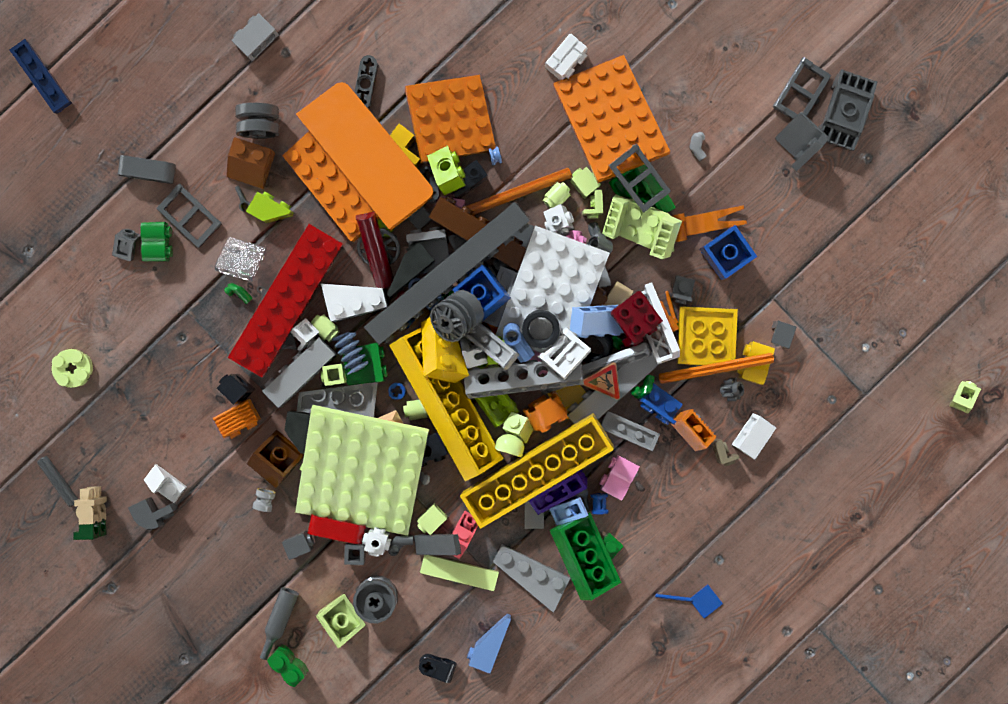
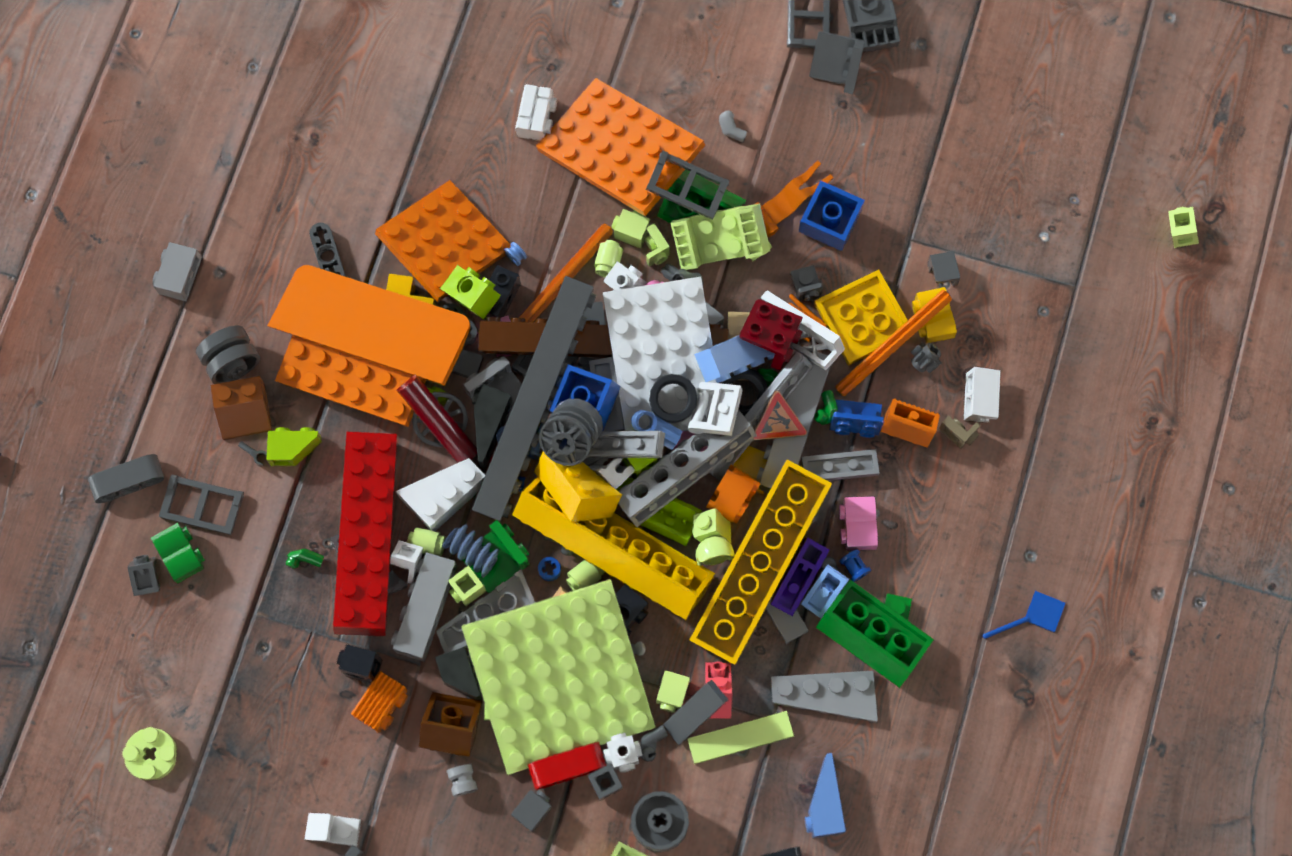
camera: 25 degrees left, 15 degrees down
clear plate [215,237,266,282] -> none

